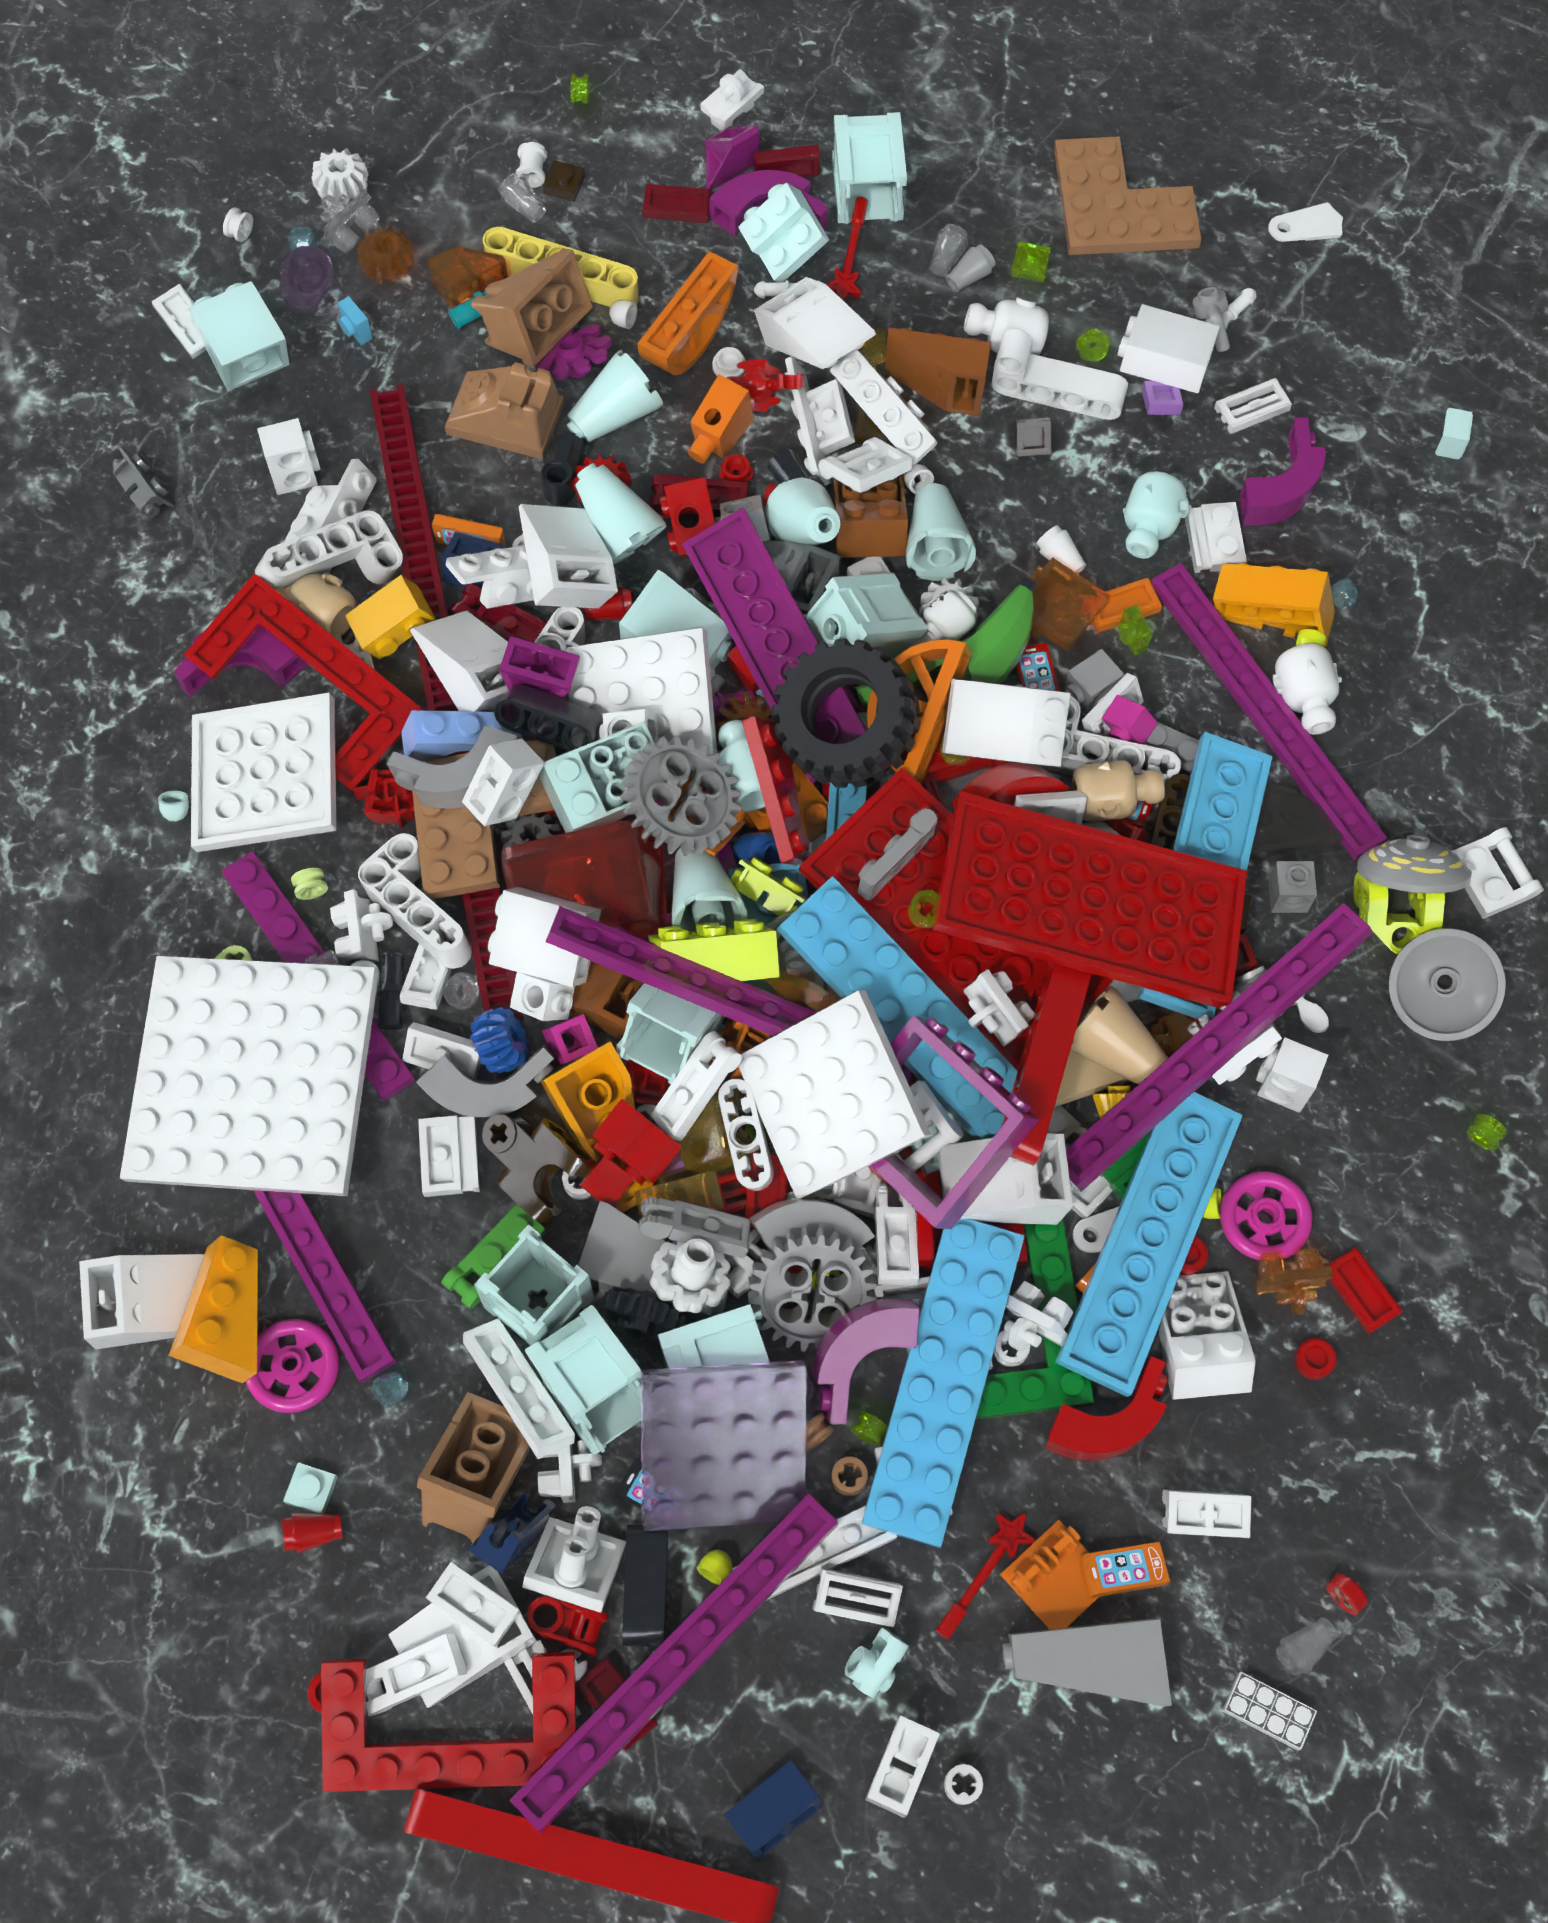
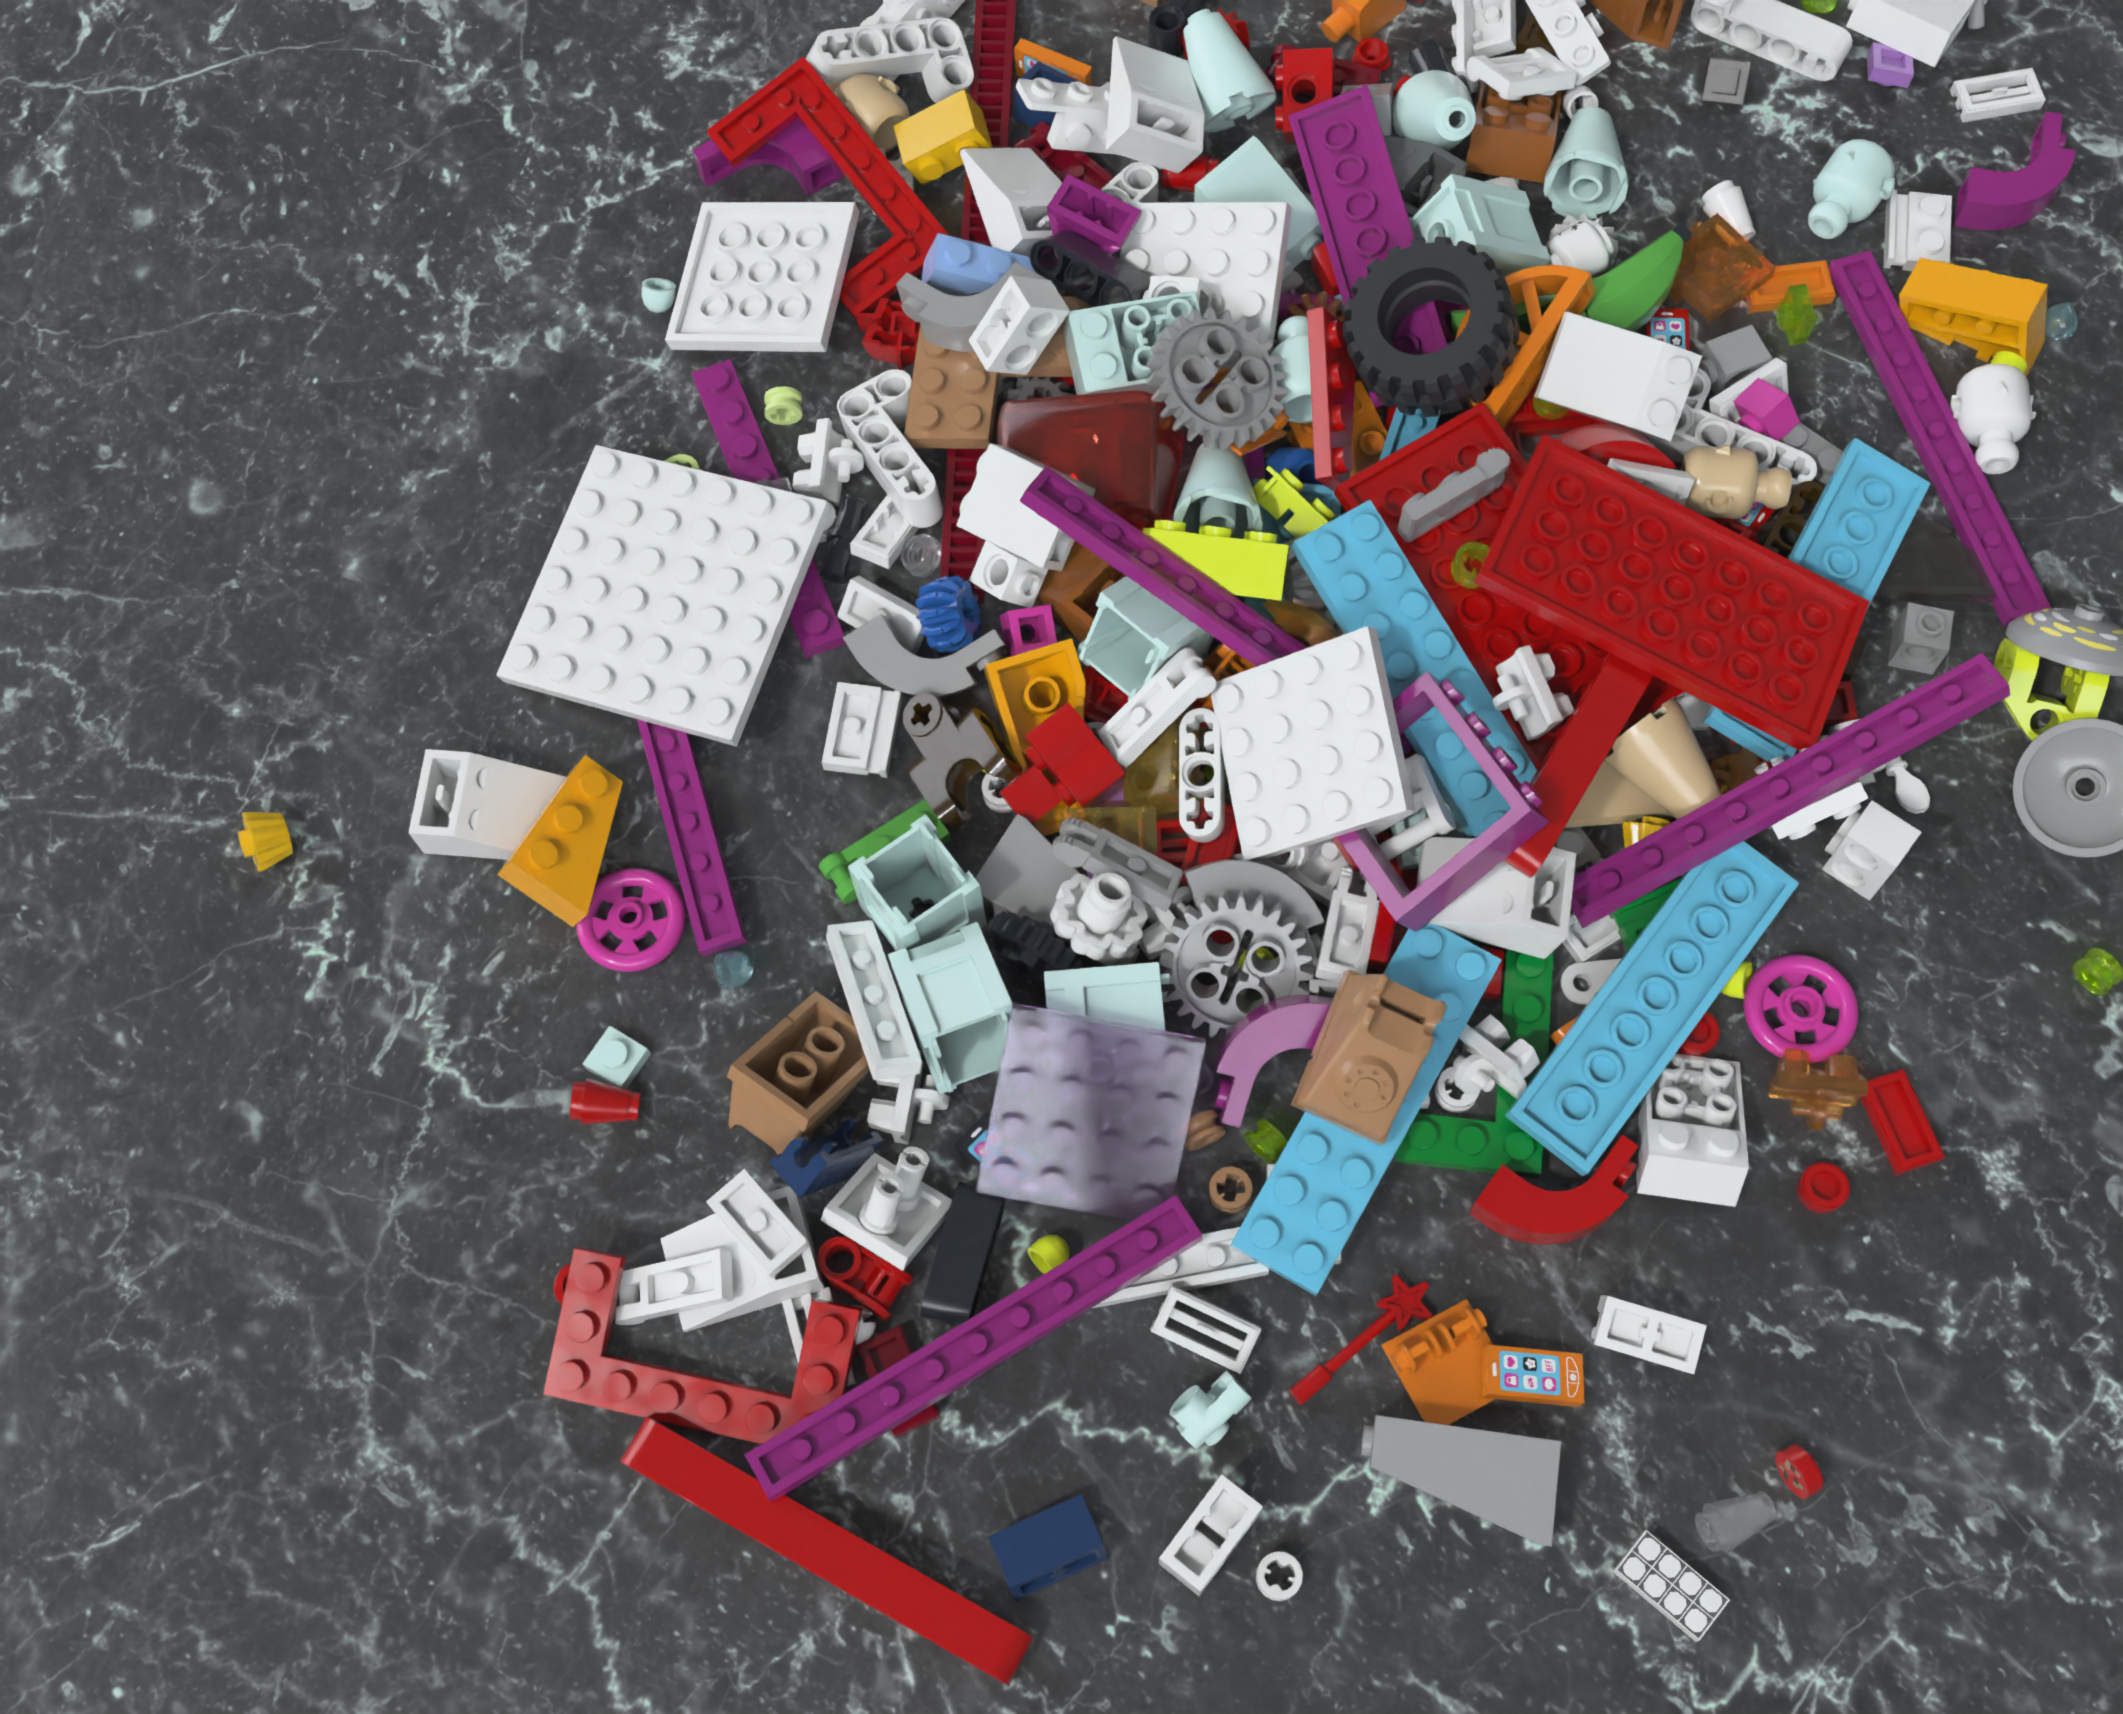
camera: 20 degrees right, 0 degrees up
none -> medium nougat piece [1291,970,1447,1145]

